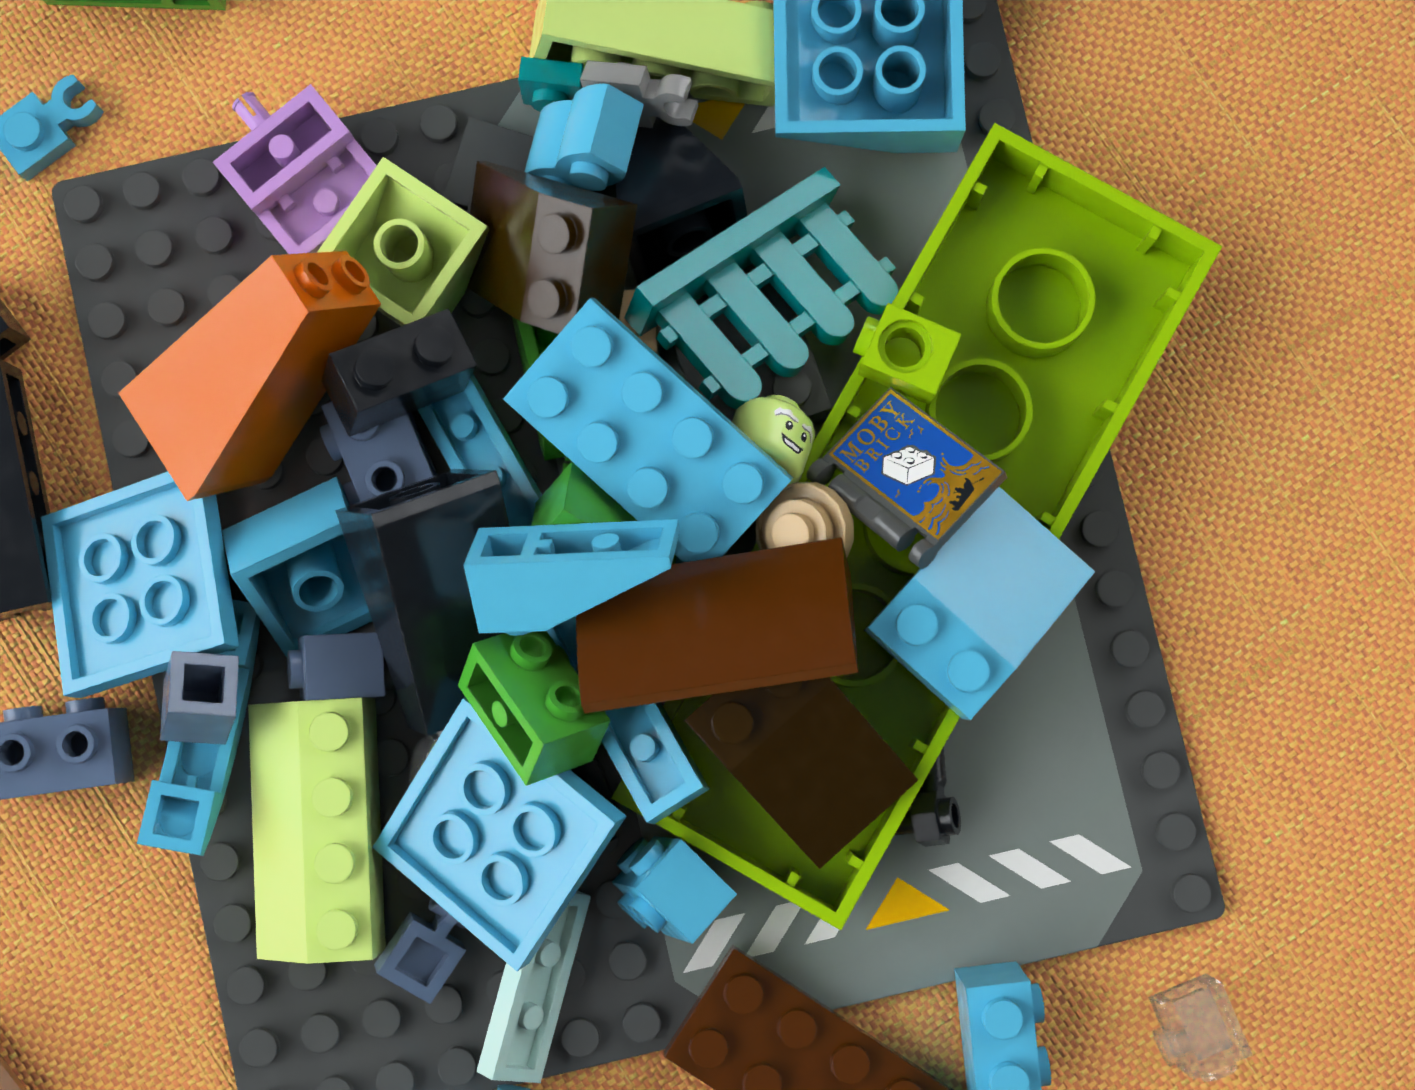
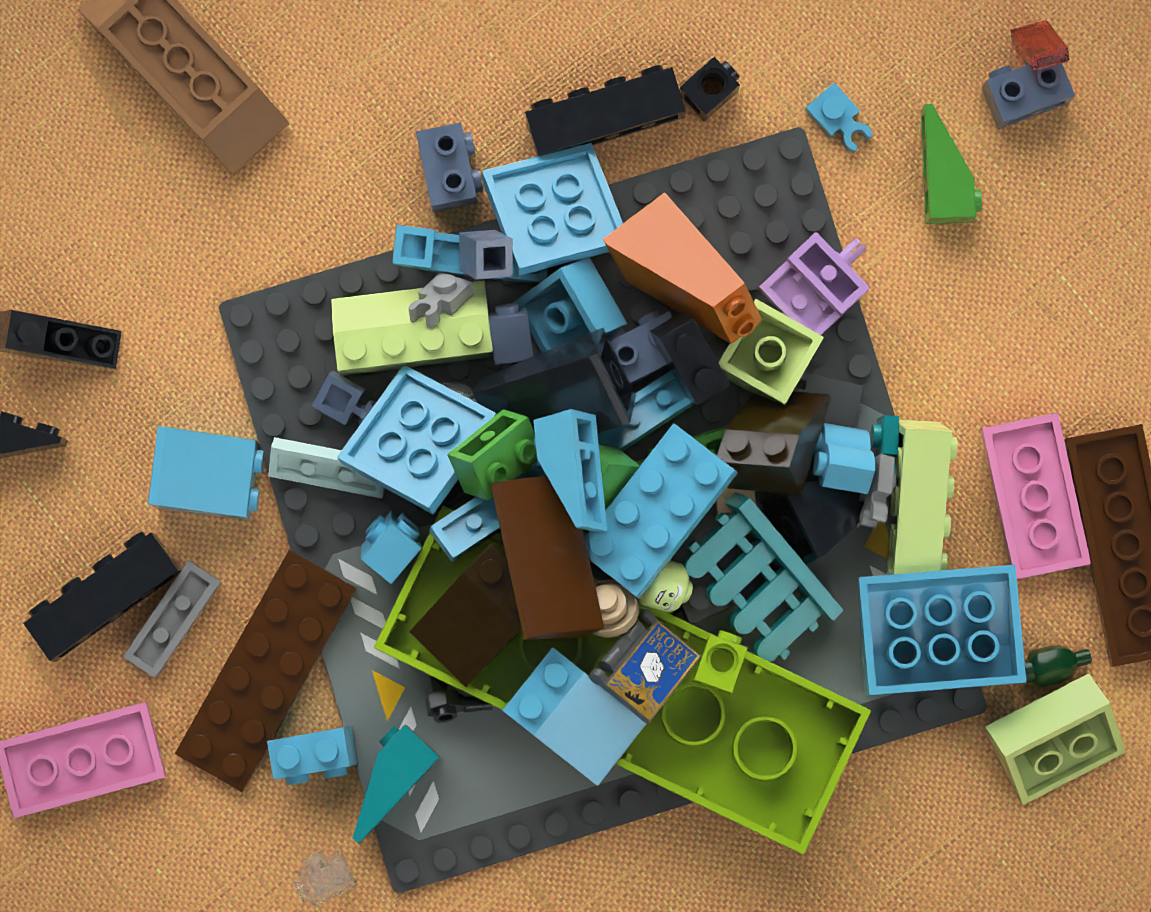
camera: 85 degrees right, 0 degrees up
none -> teal slope [353,725,441,844]
none -> light grey plate [408,272,474,328]

